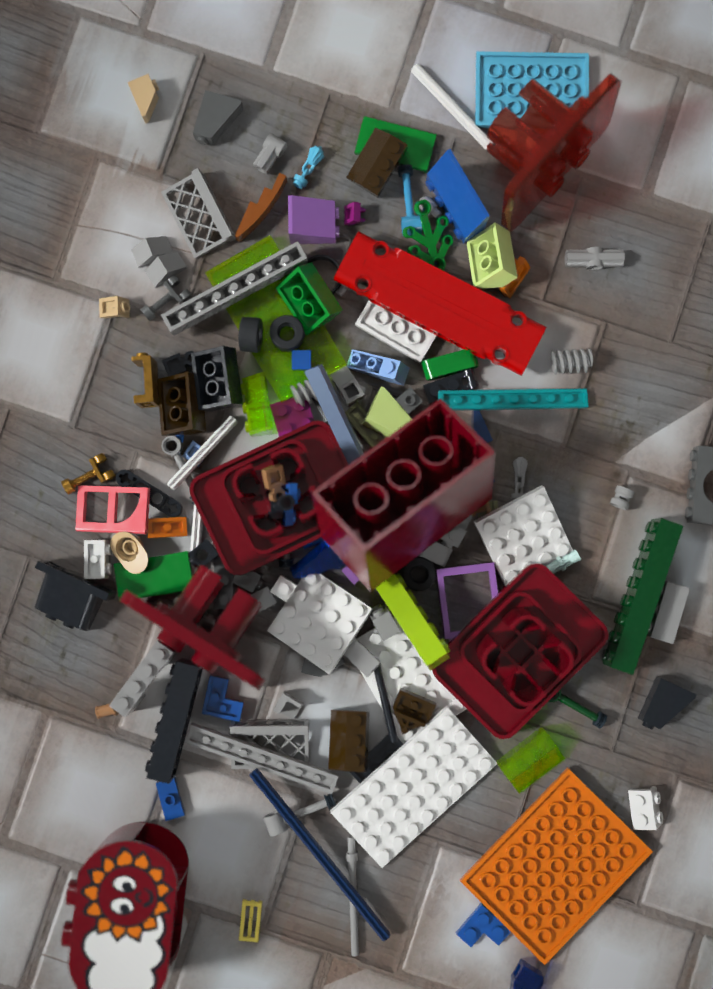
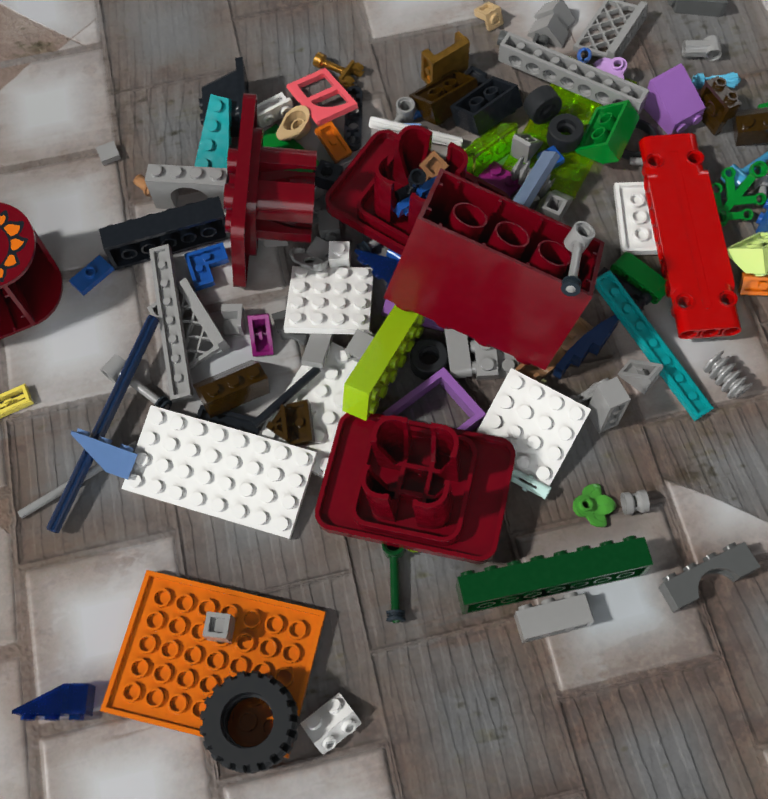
camera: 65 degrees right, 20 degrees down
dark orange slope [235,173,287,242] -> none
magenta tile [344,202,366,226] -> none
light blue slope [346,349,410,386] -> none
blue plate [456,903,511,947] -> none
clear neon green slope [496,727,565,793] -> none
black slope [638,676,697,730] -> none
none -> medium blue slope [70,428,138,480]
none -> light grey tile [96,141,121,166]
none -> teal wing [194,94,232,168]
none -> black tyre [200,671,300,774]
none -> light grey panel [202,611,236,643]
none -> magenta slope [247,313,274,357]
none -> light grey piece [289,247,329,271]
none -> light grey slope [510,133,543,163]
none -> light grey piece [561,221,596,296]
none -> bright green plate [573,484,616,527]
none -> blue pin [577,47,592,63]
none -> light grey brick [588,377,631,433]
none -> lavender plate [593,57,627,79]
none -> light grey slope [618,359,664,395]
none -> dark brown plate [699,76,742,135]

